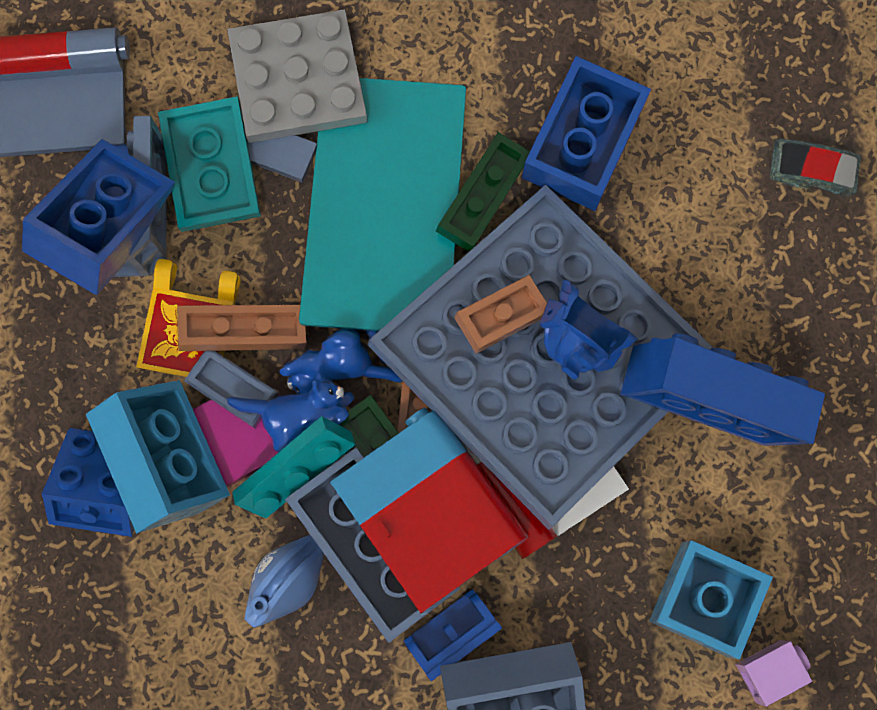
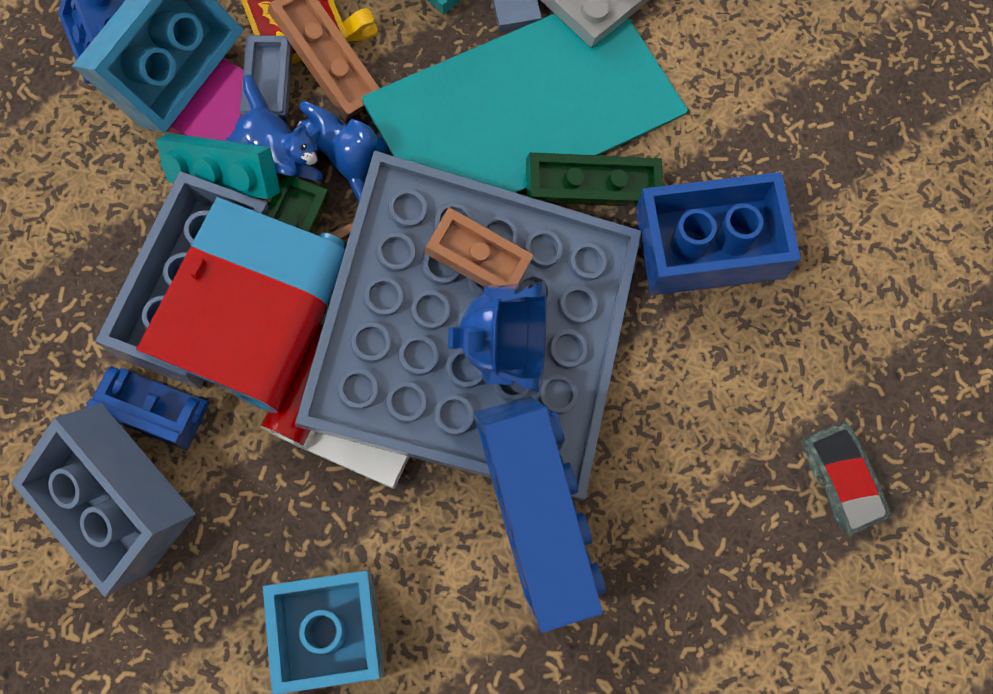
camera: 55 degrees right, 5 degrees down
medium blue hat [244,535,324,628] -> none

